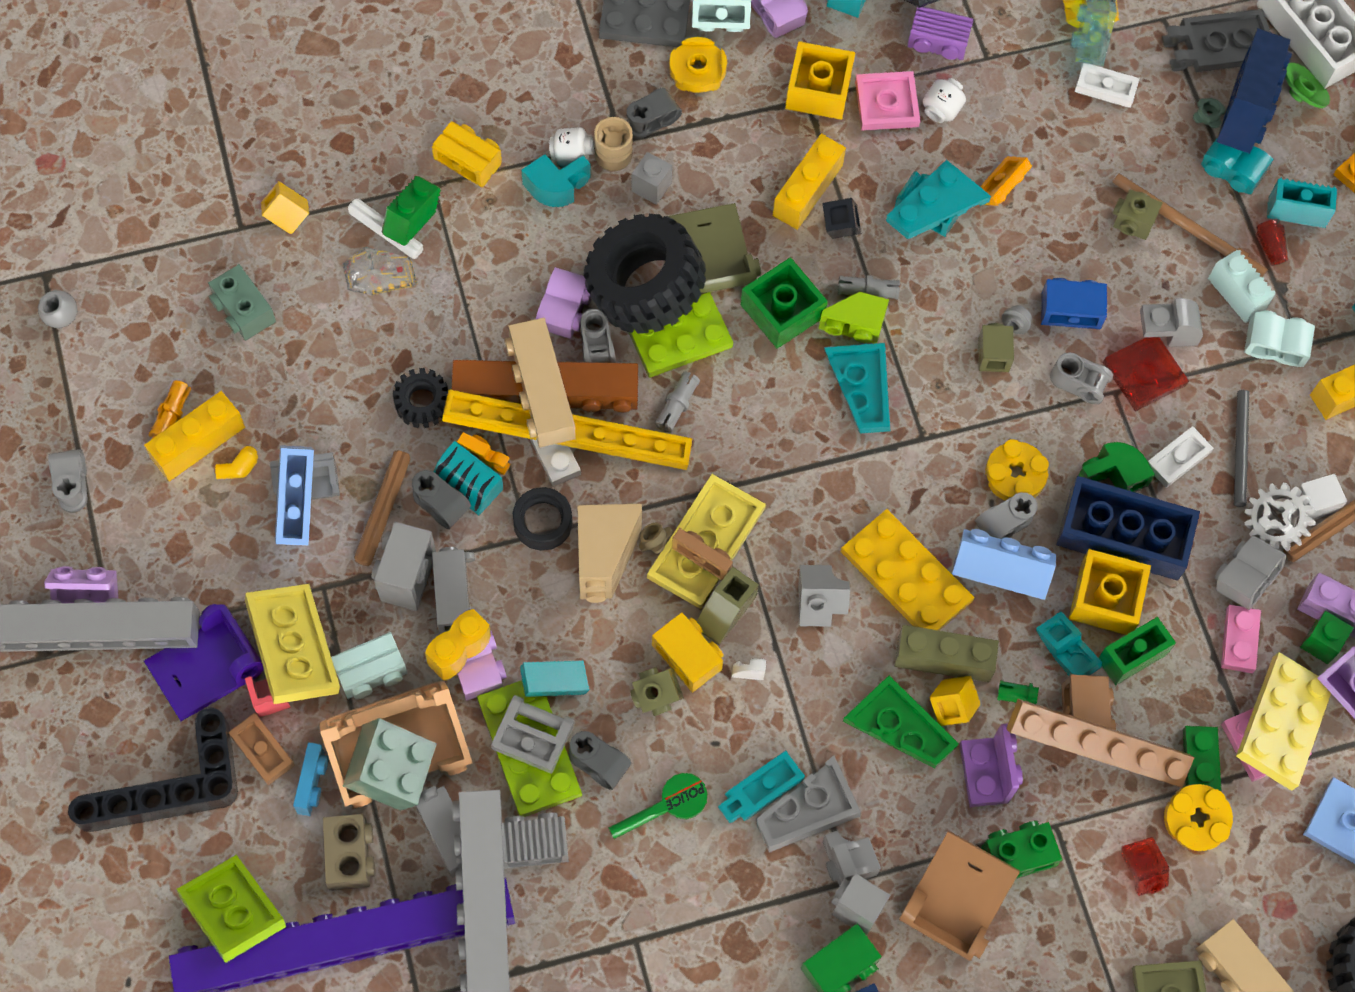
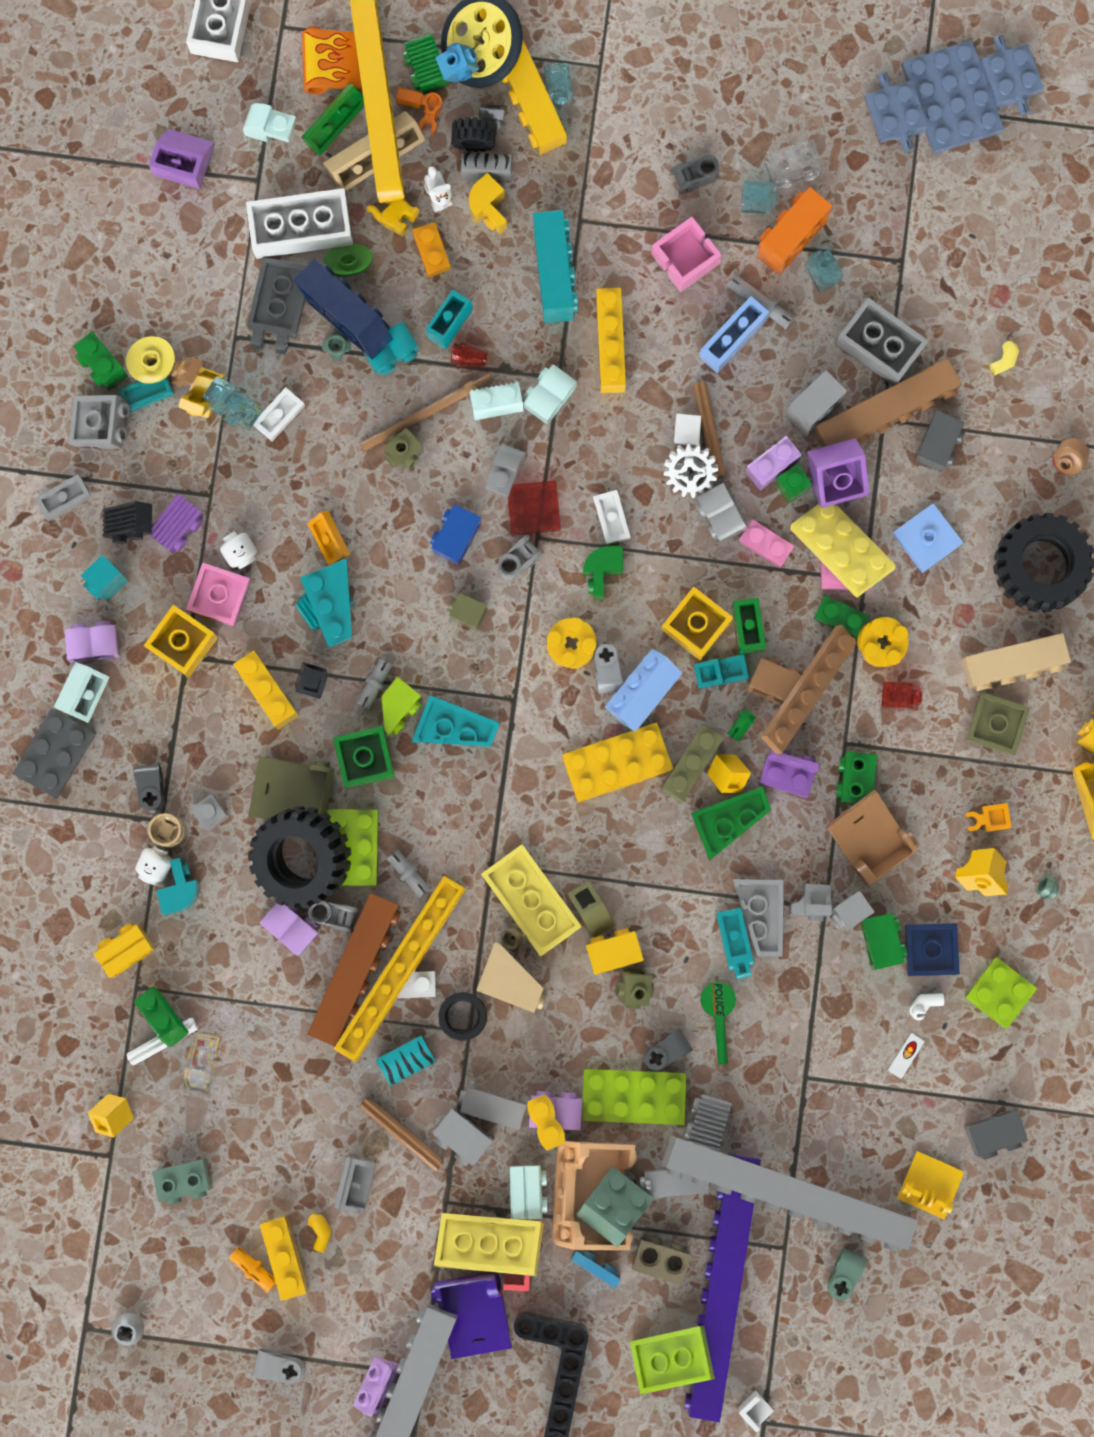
camera: 60 degrees left, 15 degrees up
medium nougat plate [228,713,295,786] -> none
light blue brick [275,445,314,546] -> none
black tyre [393,368,448,428] -> none
dark grey piece [412,470,471,529] -> none
light orange plate [457,432,510,475] -> none
light grey plate [491,695,575,774] -> none
tan brick [504,317,576,448] -> none
teal tile [520,660,589,697] -> none
yellow plate [669,37,727,93] -> none
medium nougat plate [672,528,733,580] -> none
white tile [732,658,766,680] -> none
light grey brick [798,565,850,626] -> none
light grey plate [1002,305,1032,334] -> none
dark blue brick [1056,476,1200,581] -> none
dark grey bar [1234,390,1250,507] -> none

